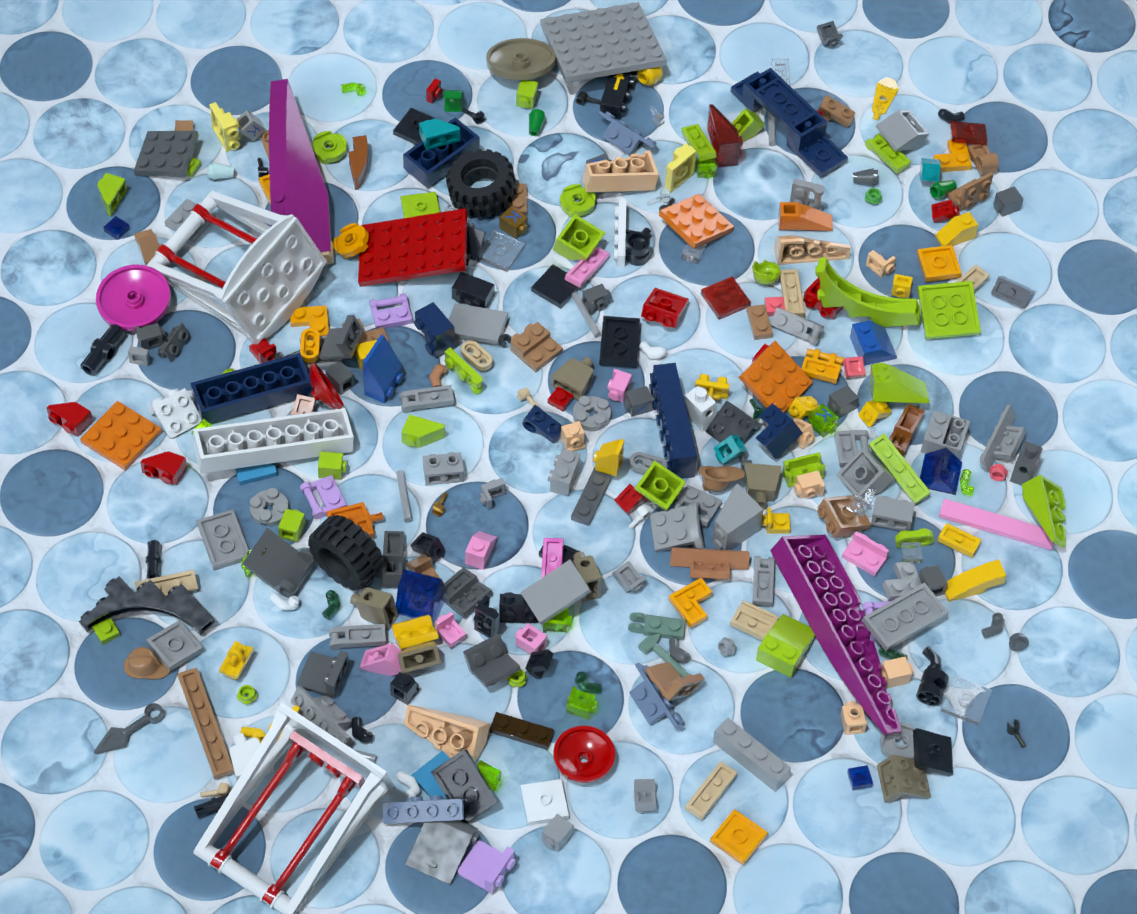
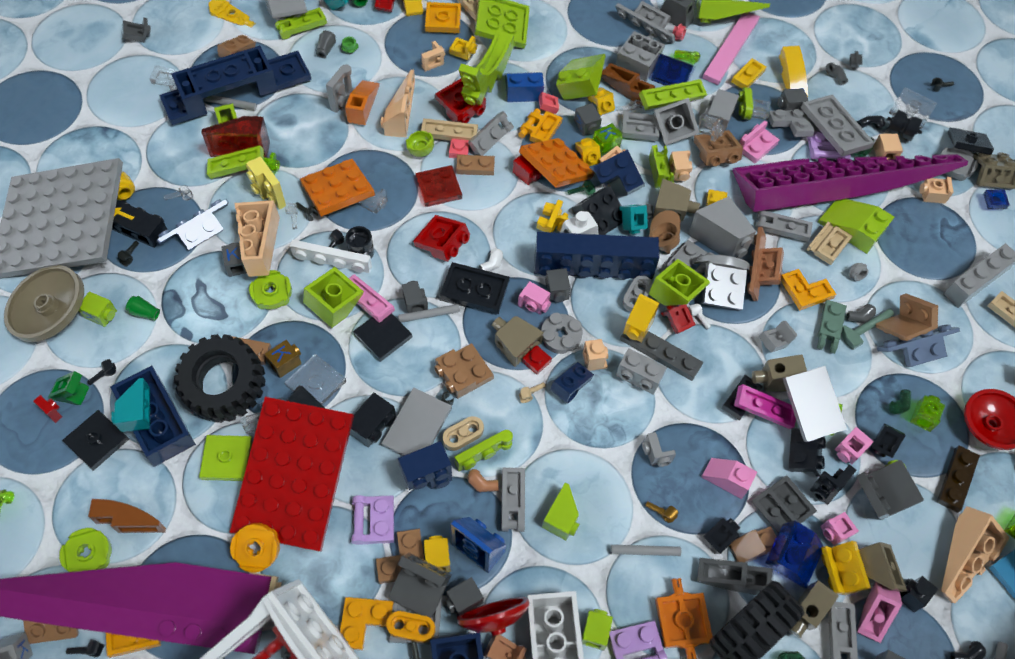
camera: 80 degrees left, 5 degrees up
light grey brick [423,452,464,486] -> none

